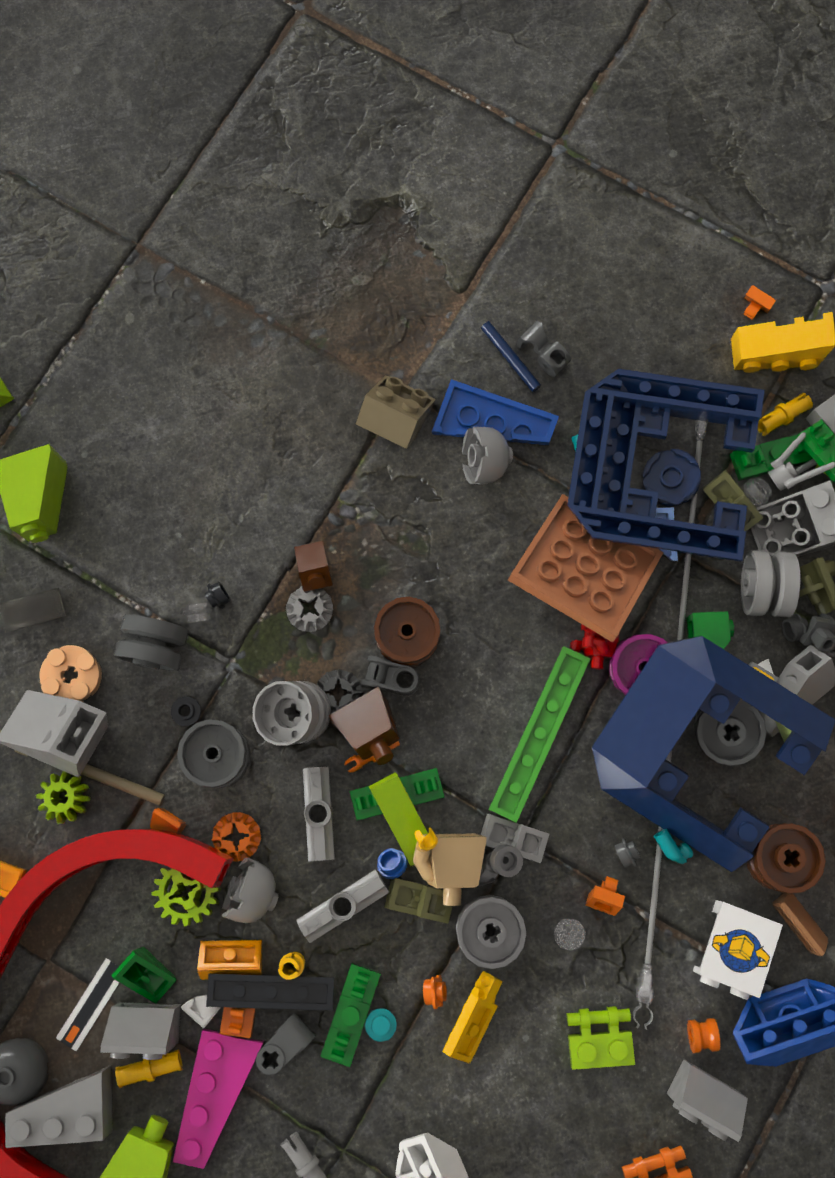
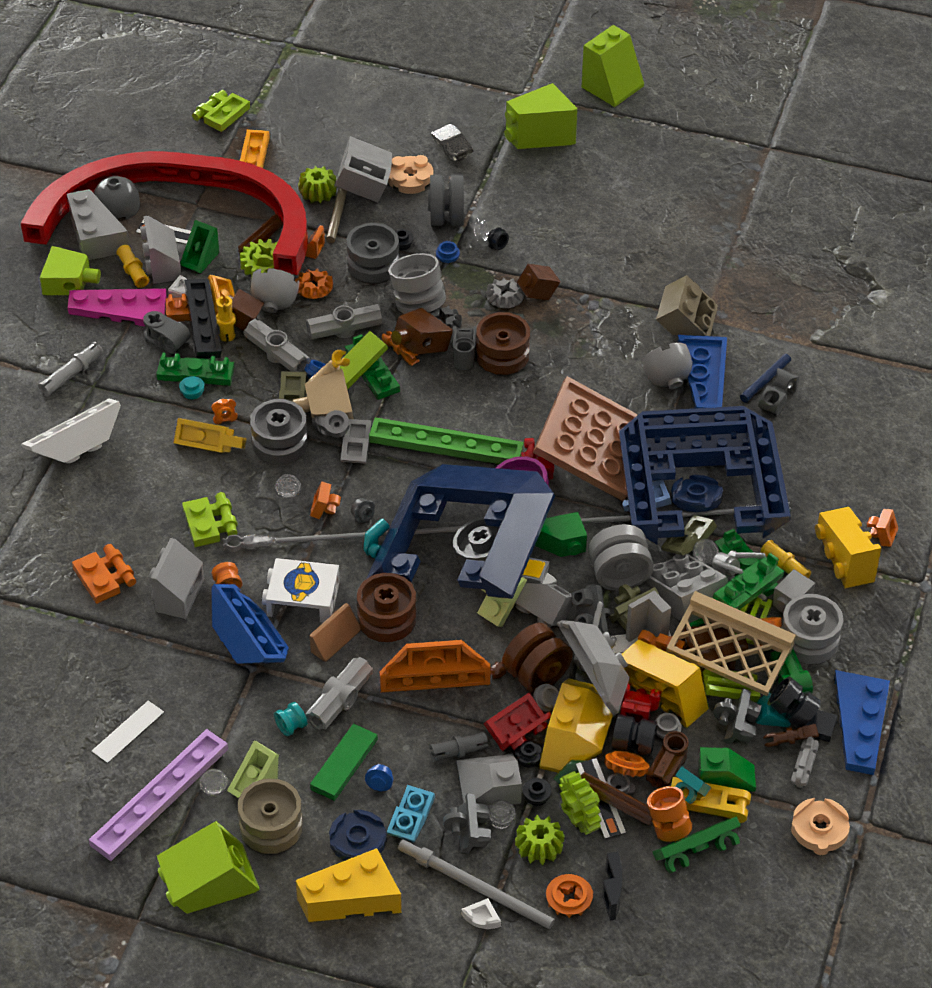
camera: 75 degrees right, 30 degrees down
none -> reddish brown brick [224,289,264,331]
none -> reddish brown axle [238,213,283,254]
none -> blue plate [436,241,460,263]

